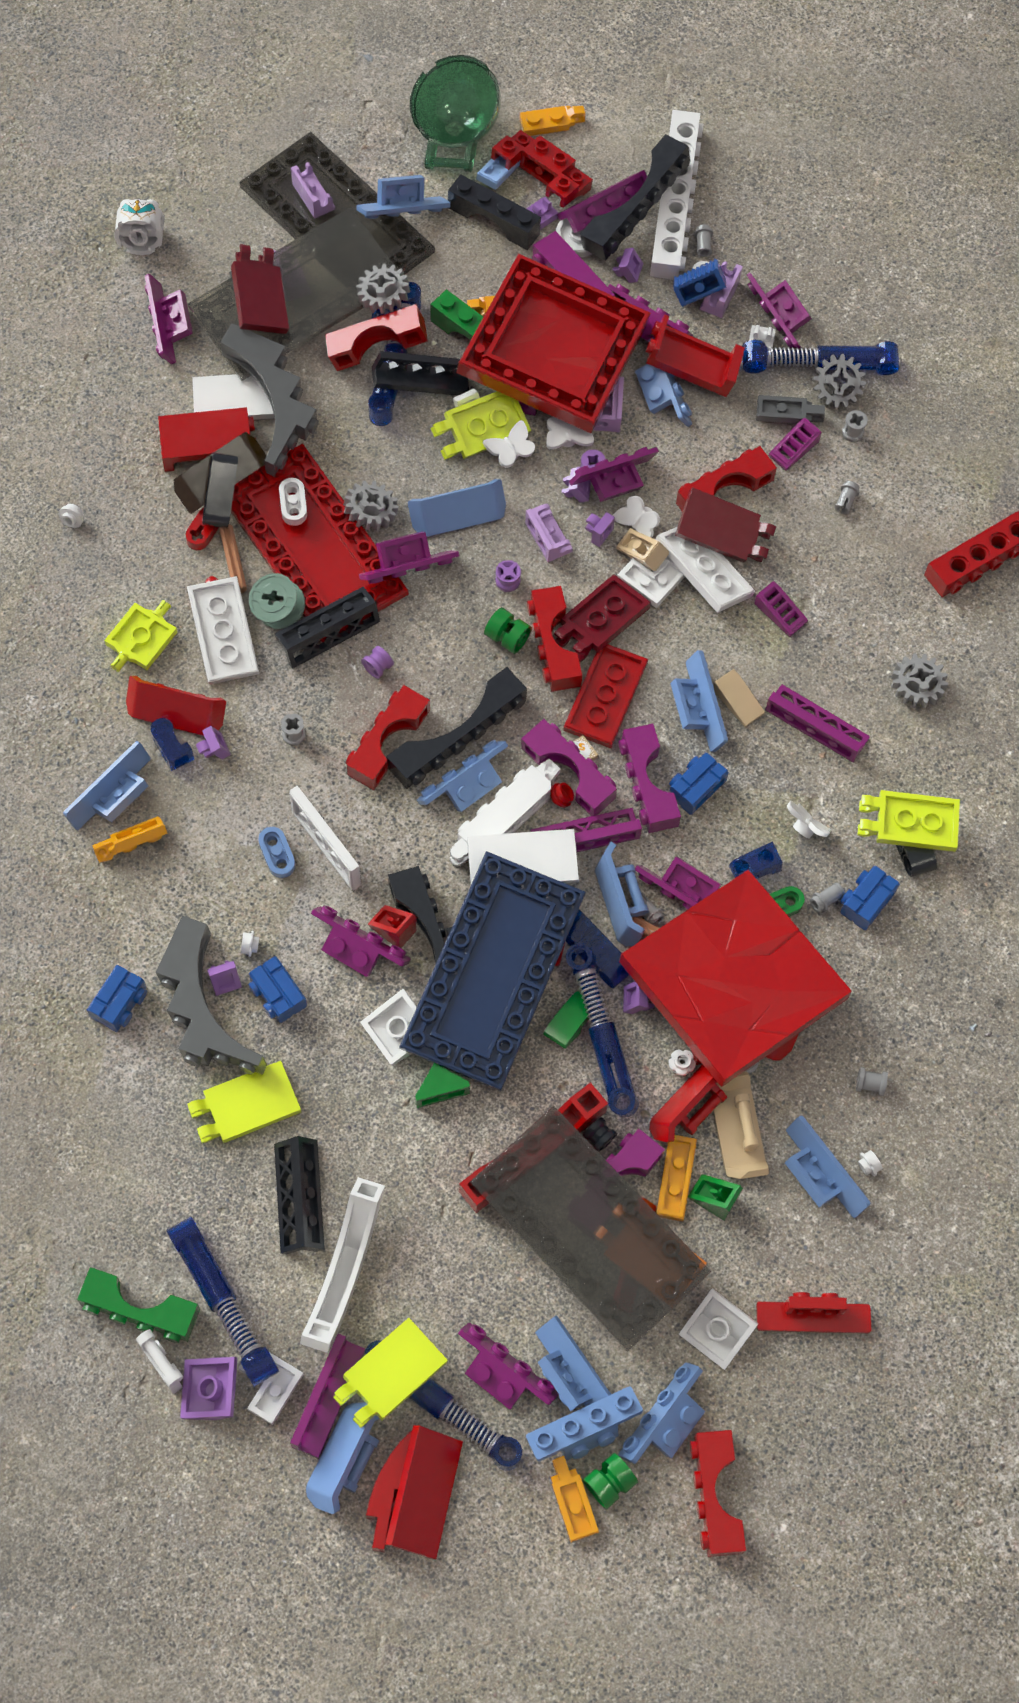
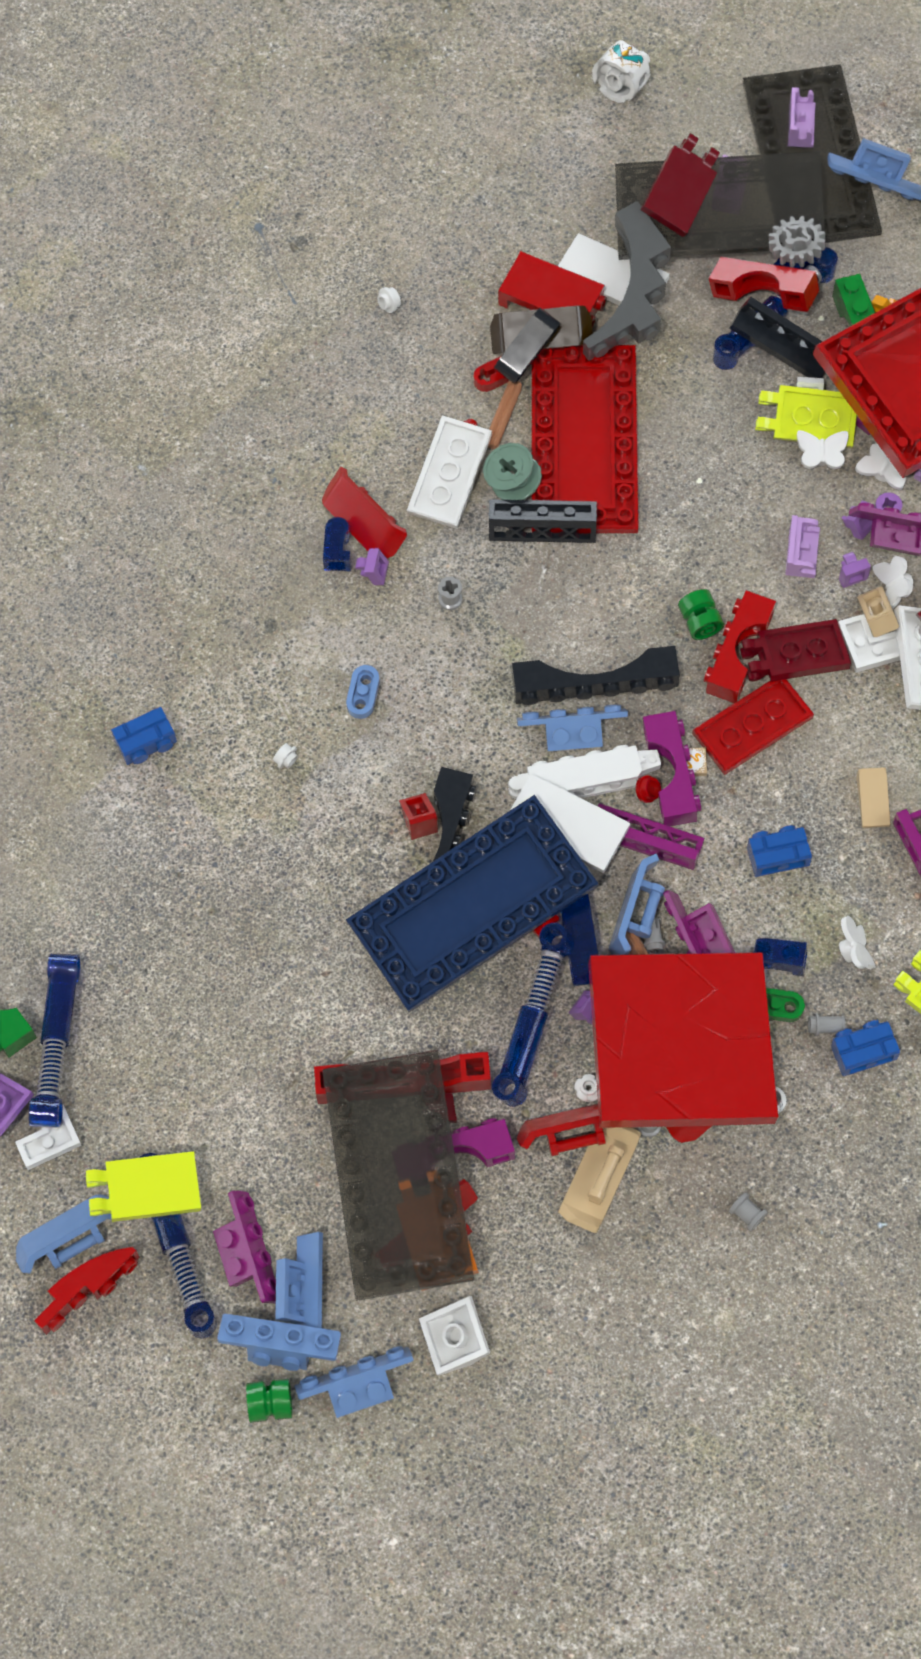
camera: 40 degrees right, 0 degrees up
medium blue bracket [63,741,151,830] -> none
light orange hinge [92,816,168,863] -> none
neon yellow plate [104,600,178,672] -> none
magenta bracket [145,274,193,365] -> none
dark grey arch [155,915,267,1075] -> none
neon yellow tile [187,1061,301,1144] -> none
medium lavender tile [207,960,242,996] -> none
blue brick [248,956,307,1023] -> none
black fence [274,1136,325,1255] -> none
white plate [279,478,307,526] -> none
white tile [289,786,361,891] -> none
magenta fence [290,1333,366,1459] -> none
white arch [300,1177,385,1353] -> none
magenta bracket [311,905,411,977] -> none
light grey gear [343,481,399,531] -> none
red arch [346,685,430,791] -> none
magenta bracket [359,532,460,584] -> none
white slope [360,989,417,1066] -> none
medium lavender wheel [361,646,394,679] -> none
red tile [385,1425,463,1560] -> none
medium blue piece [408,479,506,537] -> none
green slope [415,1063,470,1108] -> none
medium lavender wheel [495,560,521,592] -> none
green slope [543,990,598,1049] -> none
light orange hinge [550,1456,599,1543] -> none
black wheel [583,1117,618,1152] -> none
magenta arch [618,723,681,834] -> none
light orange tile [656,1135,697,1222] -> none
medium blue bracket [670,650,728,752] -> none
green slope [688,1174,743,1221] -> none
red arch [690,1430,746,1557] -> none
red bracket [756,1292,871,1334] -> none
medium blue bracket [785,1115,871,1218] -> none
white plate [858,1150,883,1177] -> none

